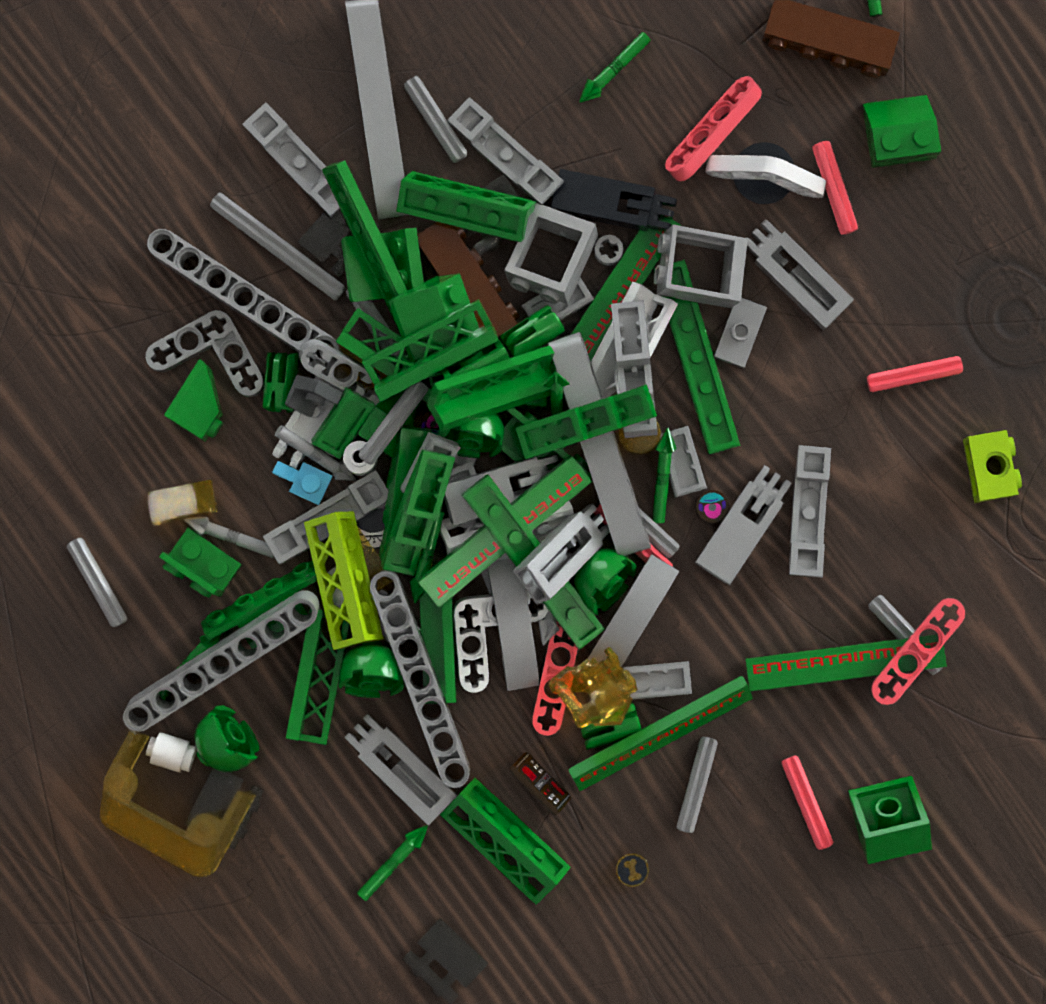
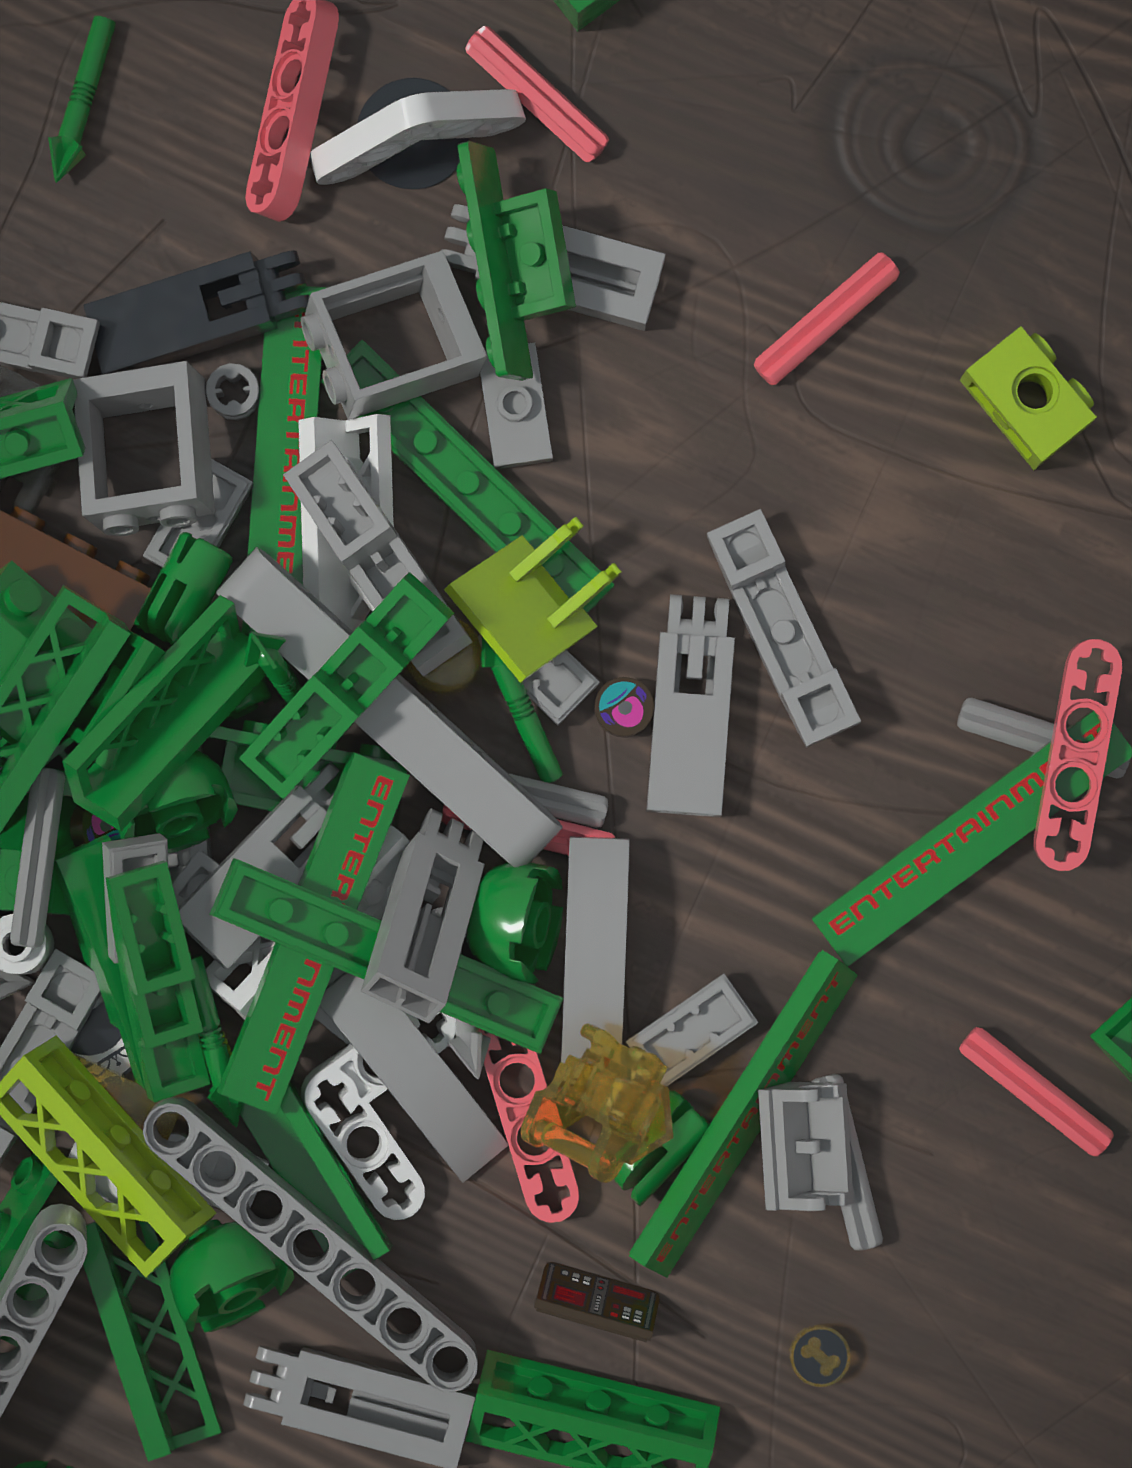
camera: 30 degrees left, 0 degrees up
none -> lime plate [444,517,622,683]
none -> green bracket [457,141,576,381]
none -> light grey hinge [758,1082,854,1211]

